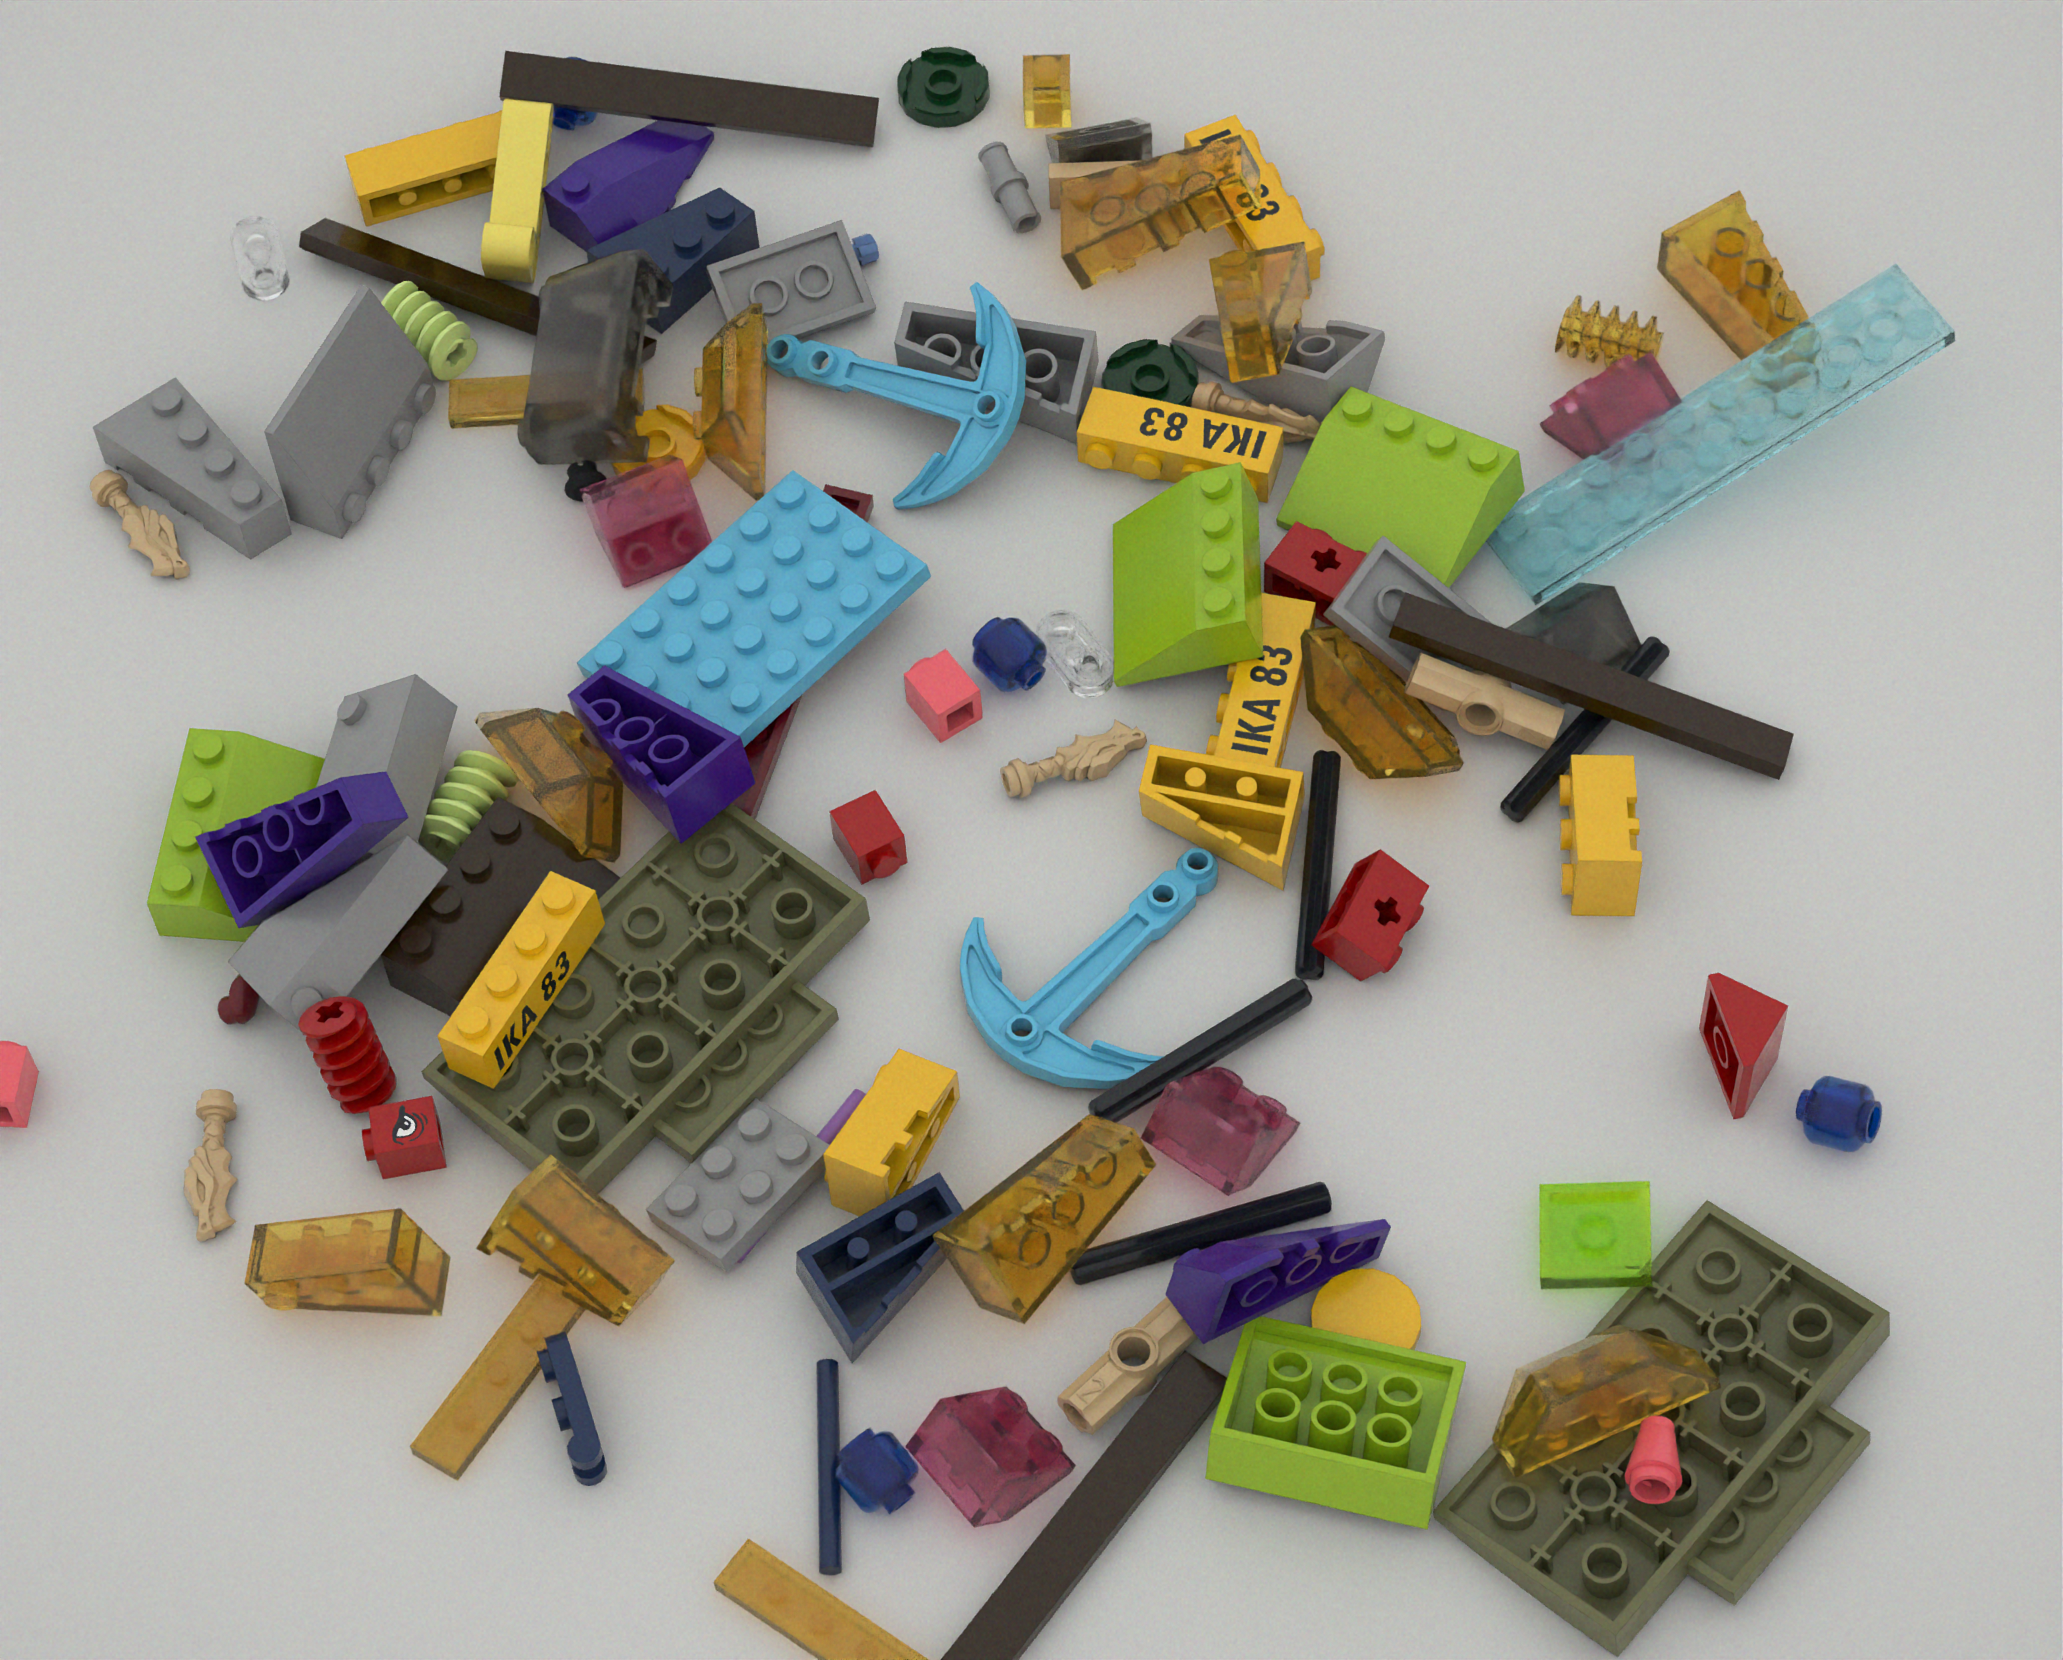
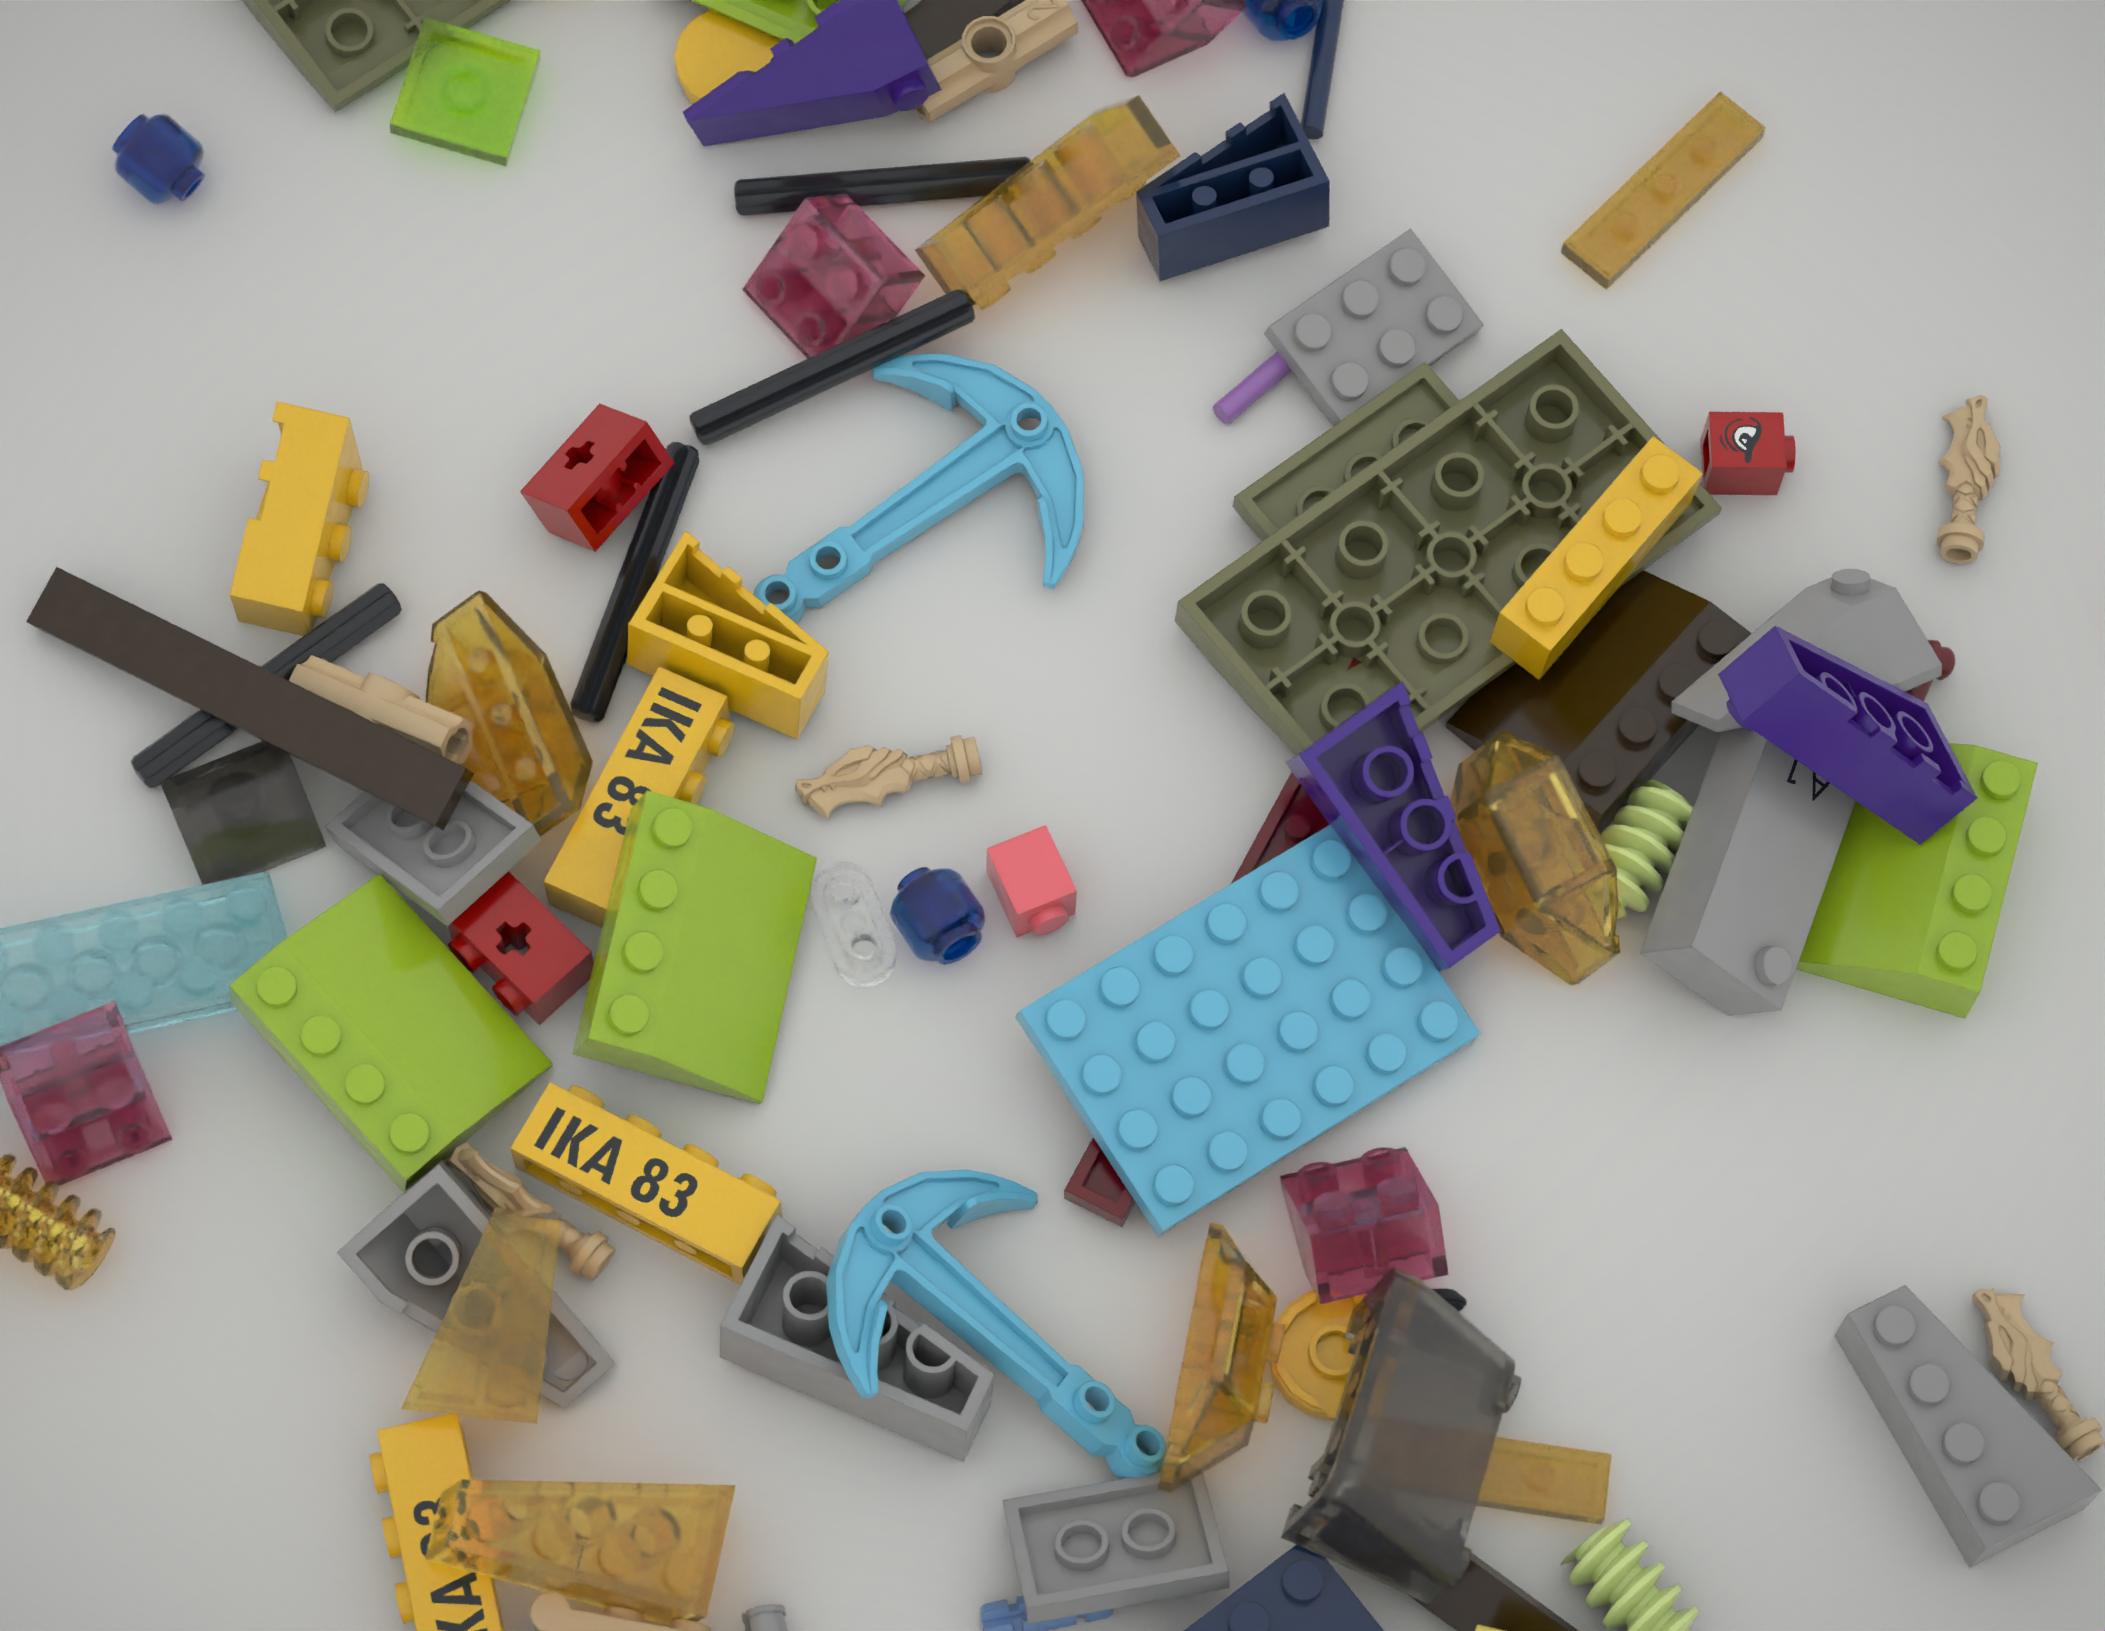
camera: 175 degrees left, 10 degrees up
clear yellow wedge [244,1208,451,1316] -> none
light grey slope [264,285,436,539] -> none
red piece [298,996,397,1114] -> none
clear yellow wedge [476,1154,675,1327] -> none
dark blue plate [537,1331,607,1486] -> none
yellow wedge [823,1049,960,1216] -> none
red brick [829,790,908,885] -> none
dark green tile [1101,339,1199,407] -> none
red slope [1699,972,1788,1120] -> none

